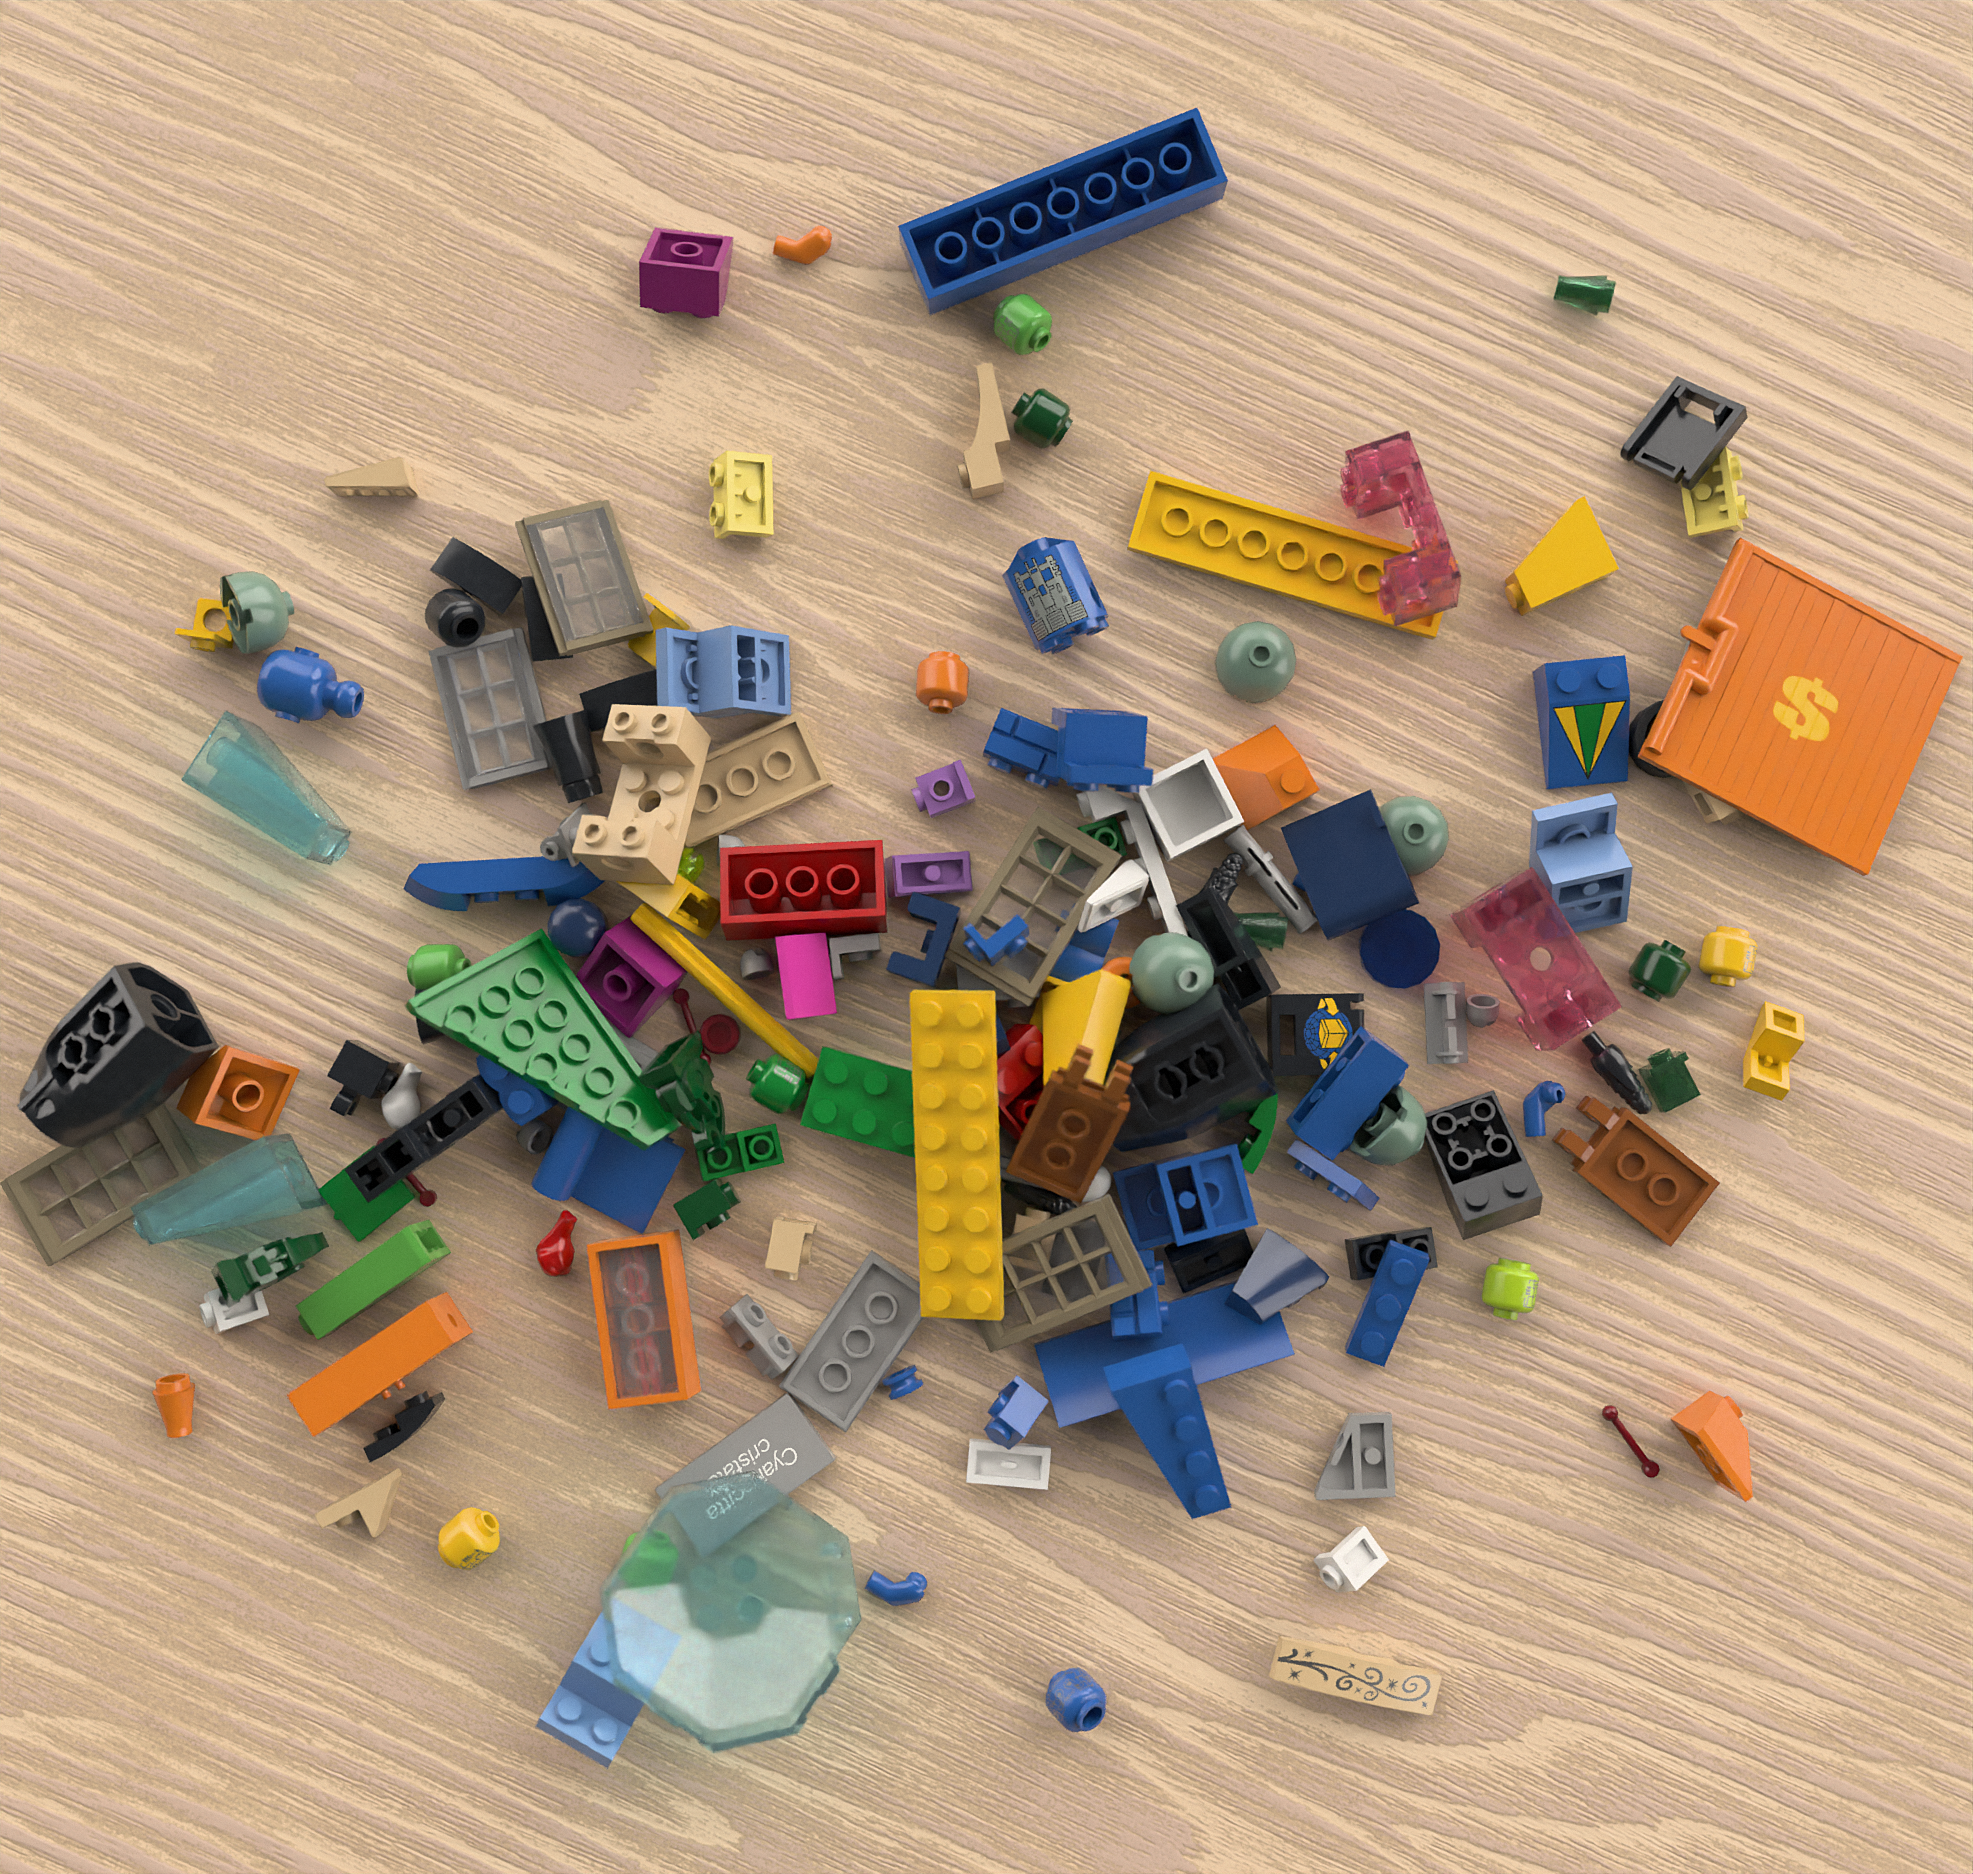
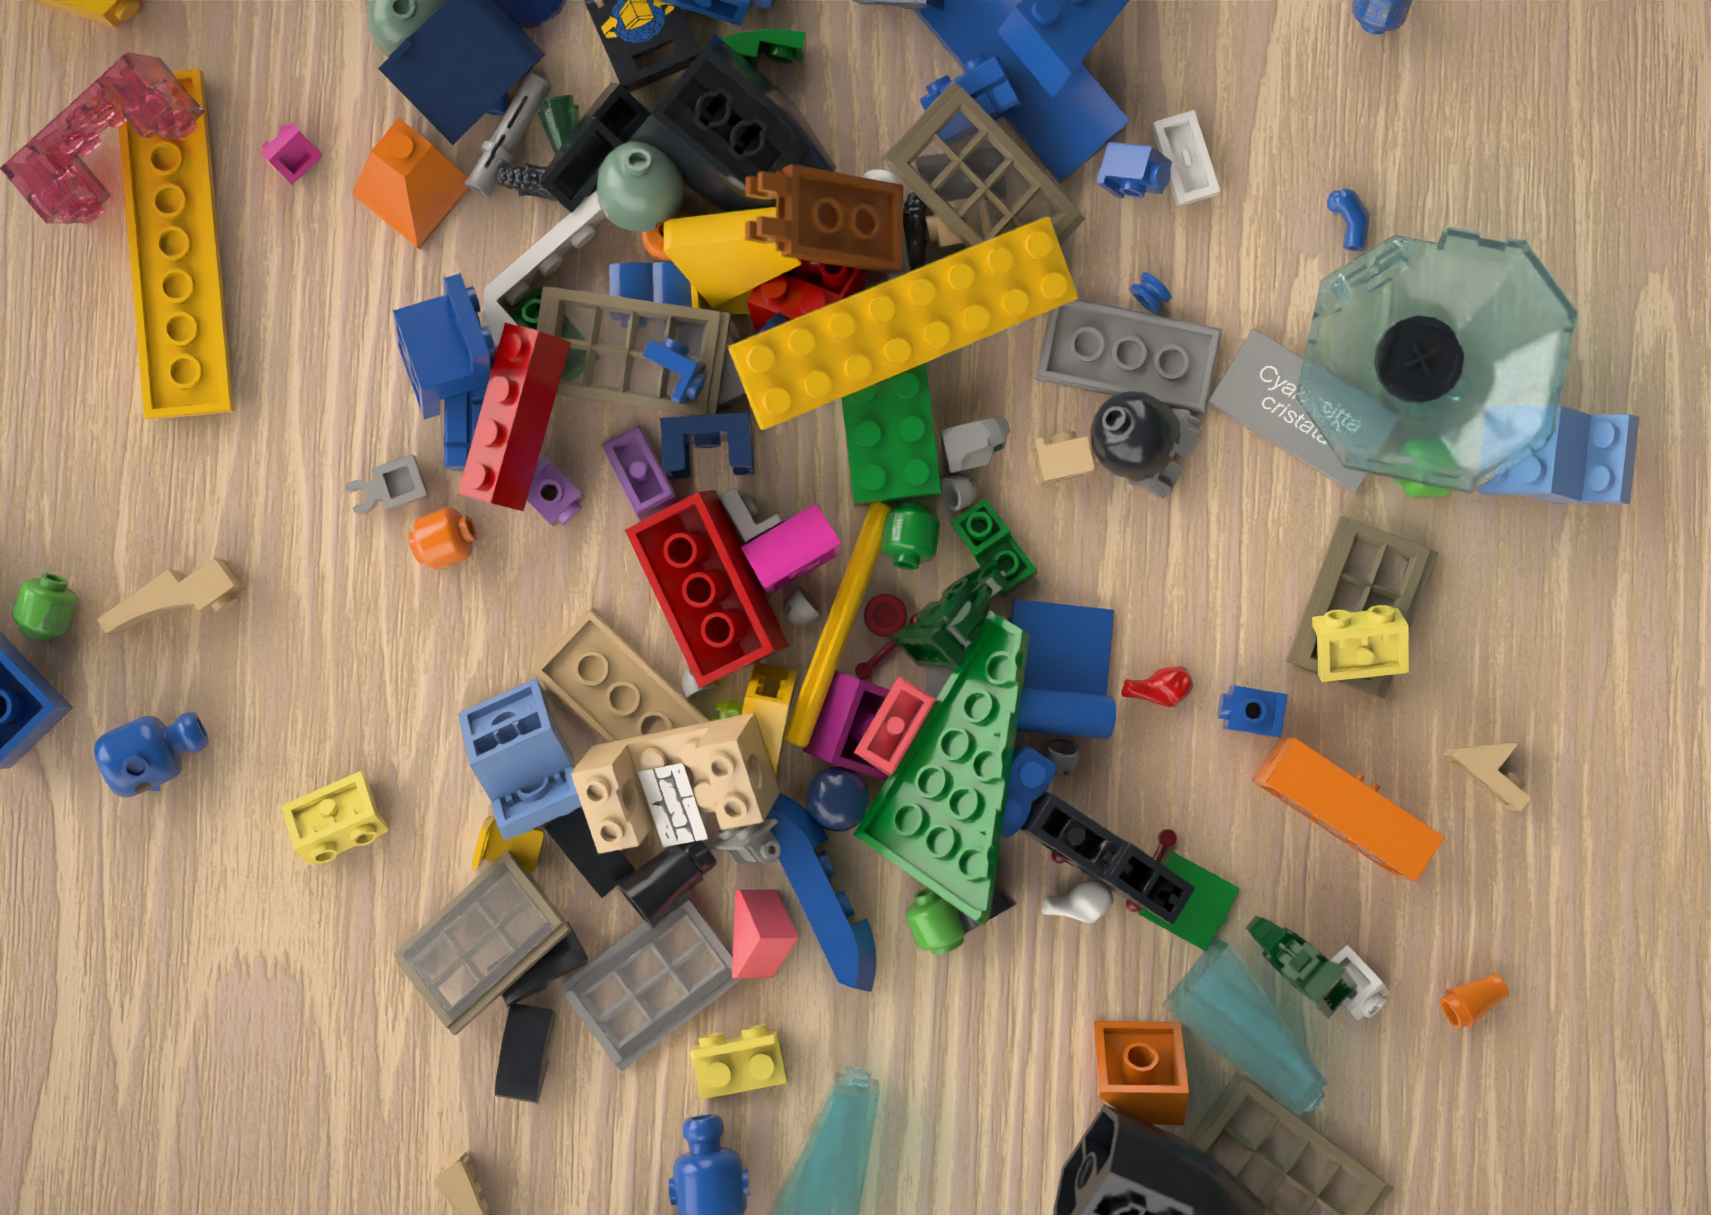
camera: 115 degrees left, 0 degrees up
bright green slope [296,1219,451,1340] -> none
black brick [327,1040,400,1116] -> none
black slope [363,1391,445,1463] -> none
black head [425,588,486,648] -> none
yellow head [438,1507,500,1570] -> none
brick [587,1229,701,1409] -> none
magenta slope [639,227,733,318] -> none
dark green brick [673,1178,741,1240] -> none
orange arm [773,226,832,265] -> none
blue cylinder [1002,537,1109,654] -> none
dark green head [1011,388,1073,449] -> none
white slope [1077,859,1149,933] -> none
blue bracket [1112,1143,1258,1251] -> none
white piece [1132,749,1244,862] -> none
black slope [1164,1229,1253,1294] -> none
sand green cylinder [1215,621,1297,703] -> none
none -> blue piece [94,712,209,798]
none -> dark pink tile [260,123,323,185]
none -> light grey plate [345,454,430,514]
none -> red brick [458,322,571,512]
none -> white sticker [638,763,708,847]
none -> light yellow bracket [690,1024,787,1100]
none -> coral slope [732,889,798,978]
none -> coral slope [854,676,936,776]
none -> light grey rock [940,417,1011,475]
none -> light grey hinge [940,474,978,511]
none -> black cylinder [1090,391,1181,481]
none -> blue brick [1218,685,1288,738]
none -> dark tan piece [1286,516,1439,698]
none -> light yellow bracket [1312,605,1409,682]
none -> black tile [1374,315,1464,404]

